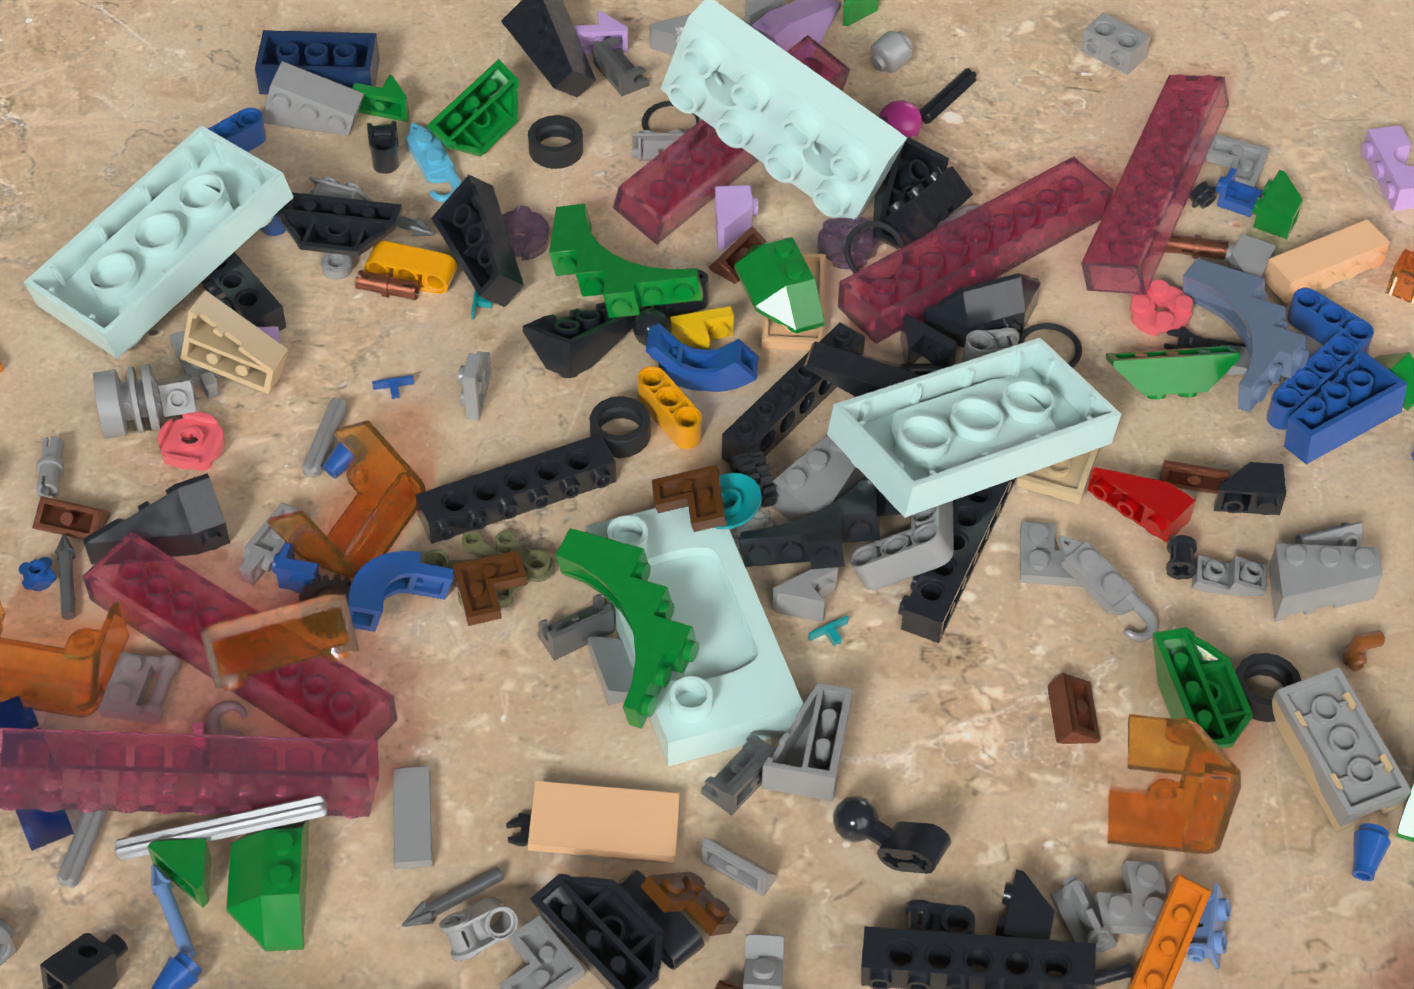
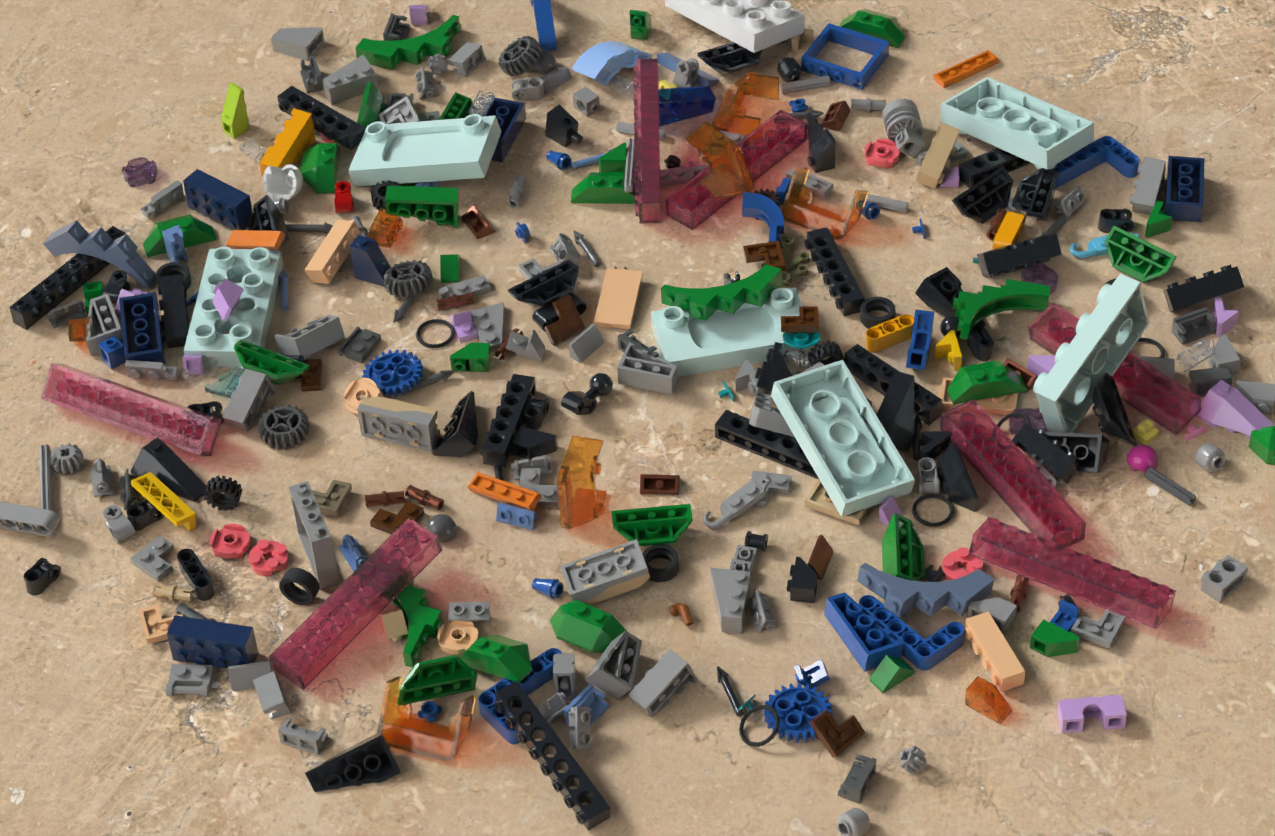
camera: 100 degrees right, 5 degrees down
light grey tile [393,766,432,869] -> none
light grey plate [458,351,492,421] -> none
red slope [1087,467,1196,543] -> none
none -> black wedge [952,166,1013,224]

